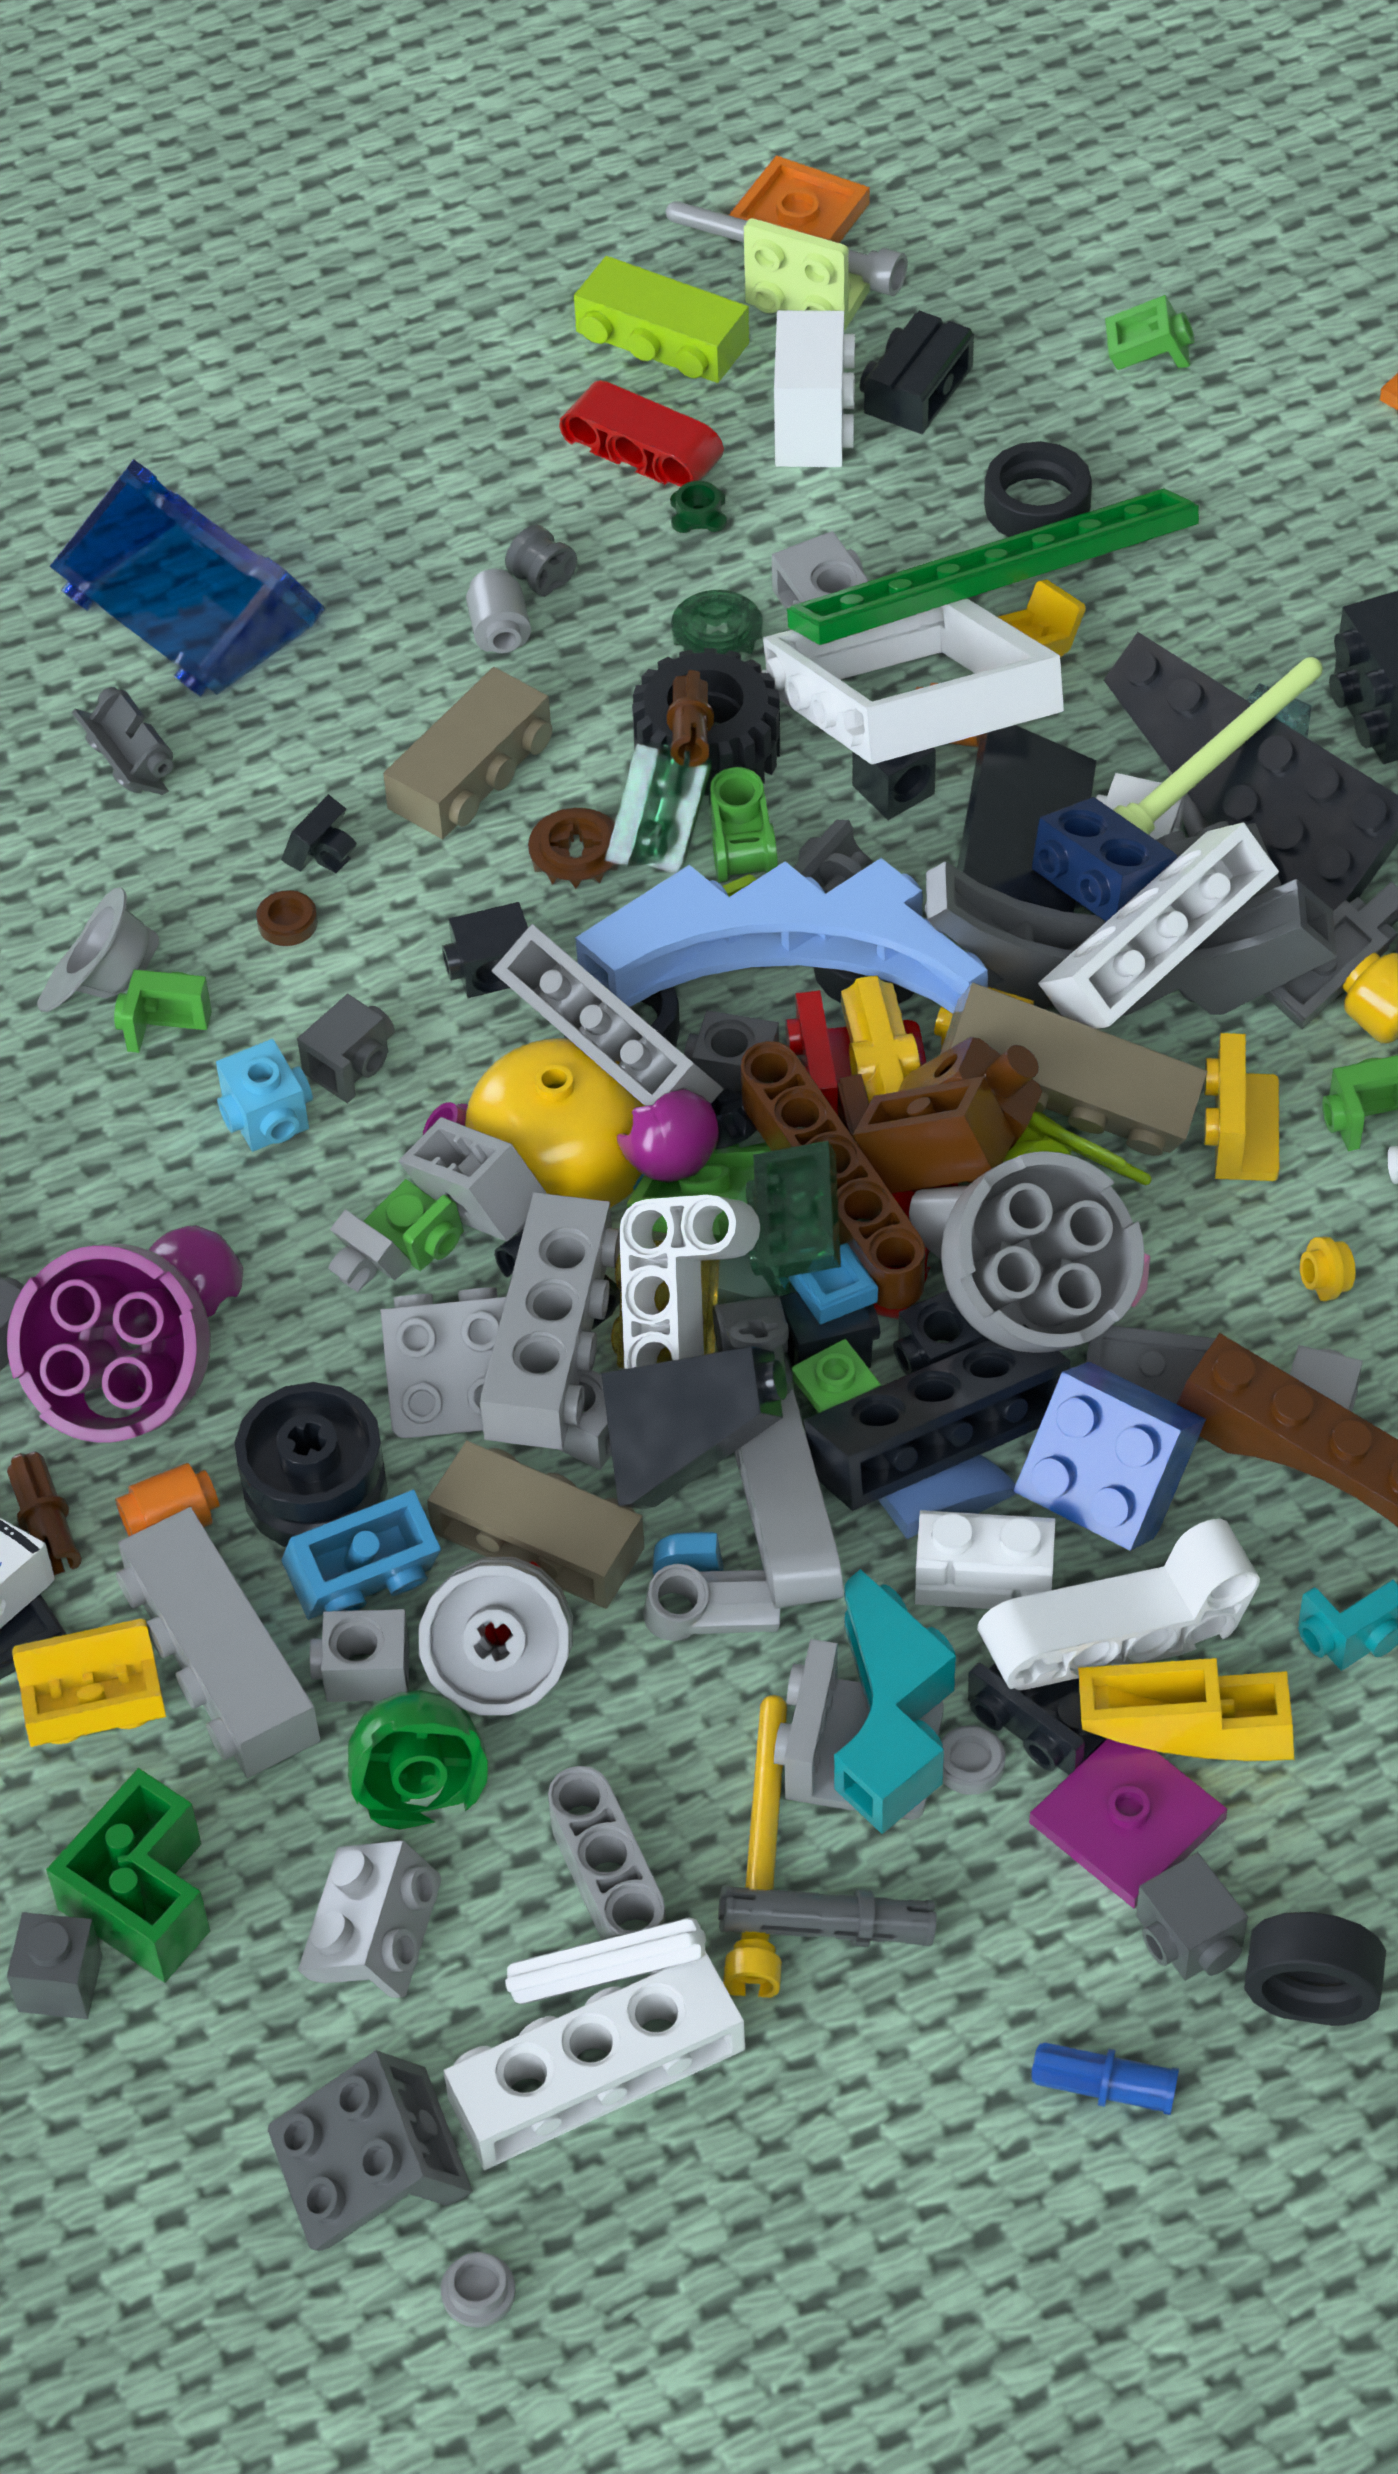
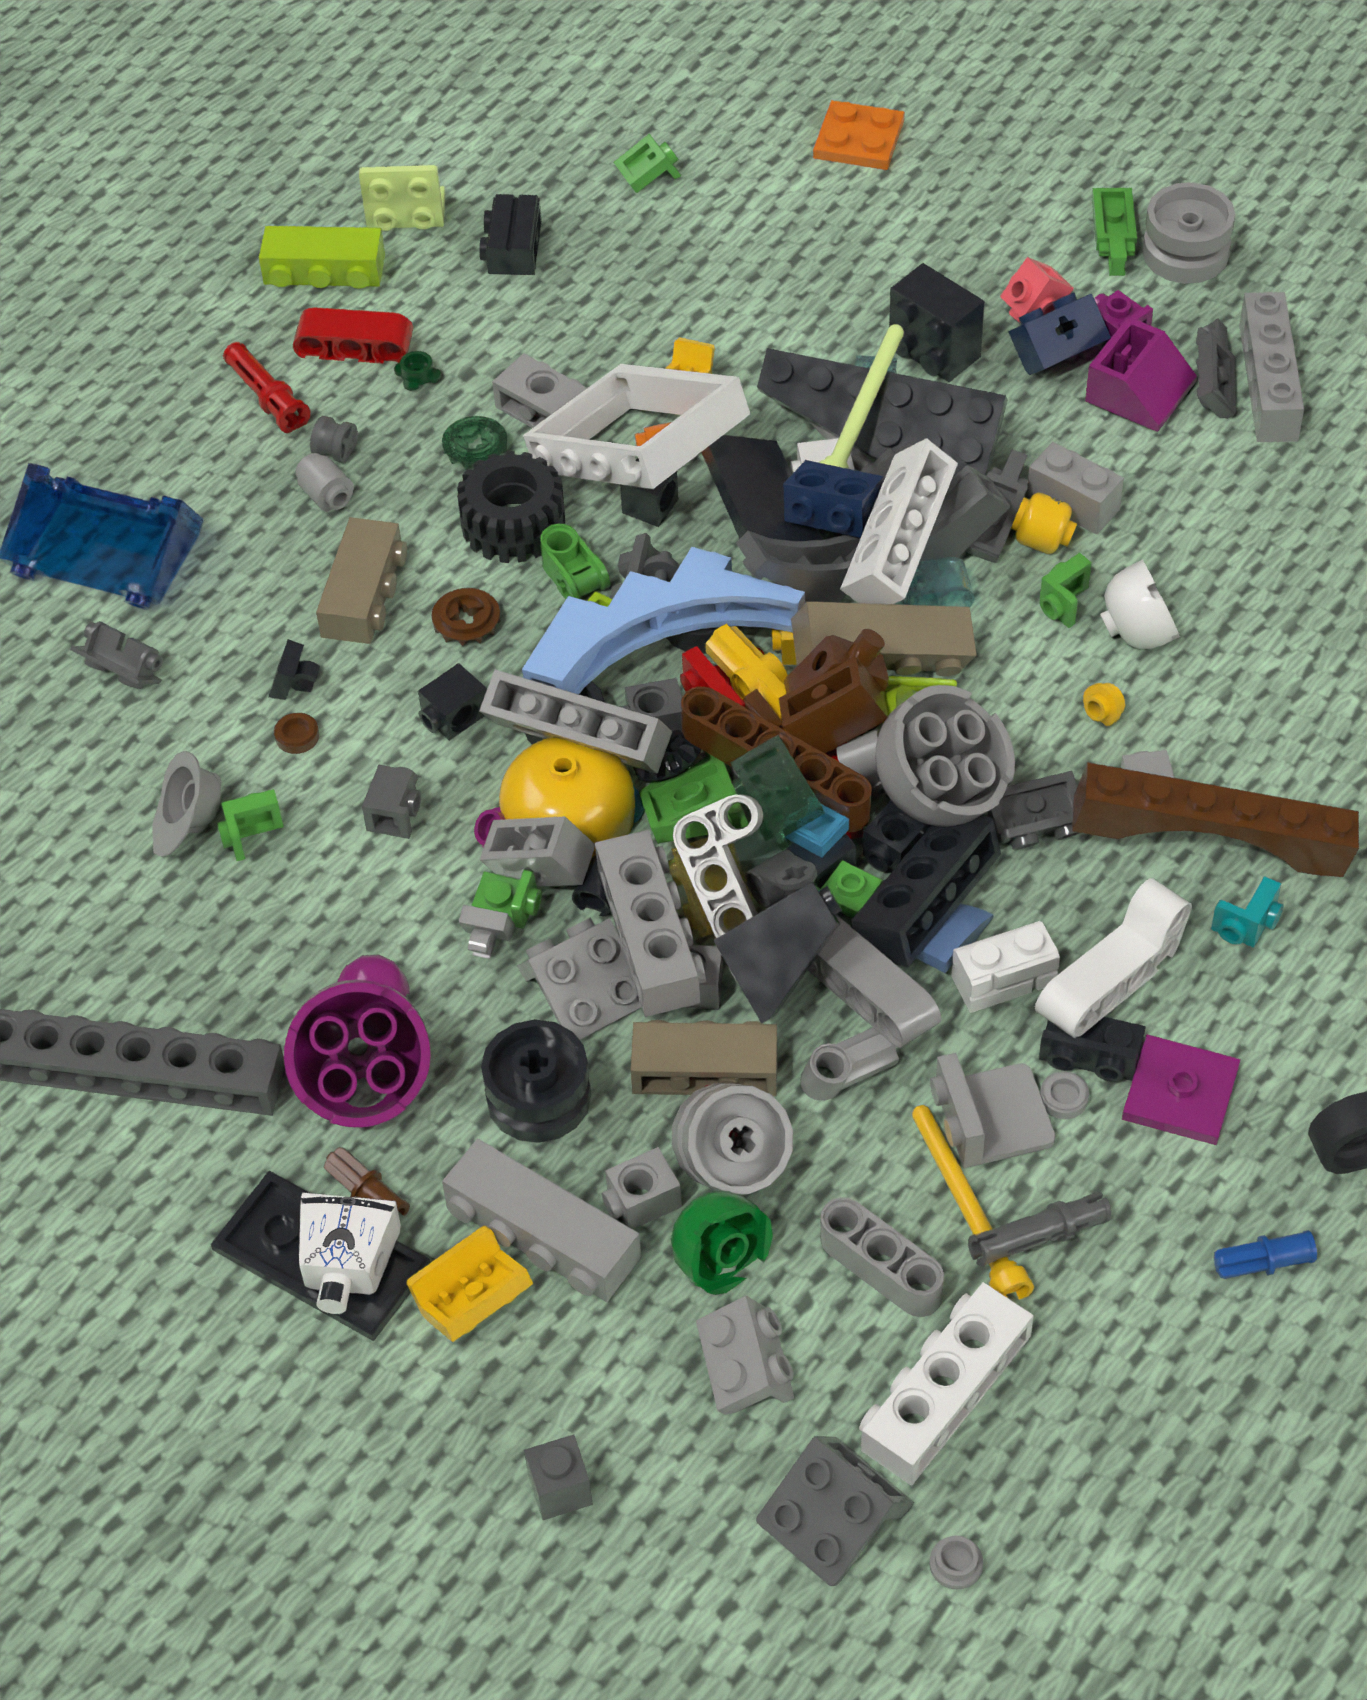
camera: 25 degrees left, 0 degrees up
green brick [46,1768,210,1983] -> none
orange brick [115,1463,220,1537] -> none
medium azure brick [216,1039,313,1152] -> none
dark azure brick [281,1489,441,1620] -> none
white axle [505,1918,707,2004] -> none
clear green bracket [605,743,712,873] -> none
magenta hair [617,1088,719,1183] -> none
dark azure tile [653,1532,724,1575] -> none
light grey piece [666,201,908,296] -> none
reddish brown axle [667,670,714,767] -> none
orange plate [729,155,870,243] -> none
white brick [774,310,855,467] -> none
green tile [787,488,1199,645] -> none
teal arch [834,1569,956,1834] -> none
black tyre [984,441,1092,537] -> none
brick [1013,1362,1206,1551] -> none
yellow slope [1078,1658,1294,1761] -> none
dark grey brick [1136,1852,1248,1981] -> none
yellow bracket [1204,1033,1279,1181] -> none
none -> red pin [223,342,310,433]
none -> clear light blue piece [895,557,975,607]

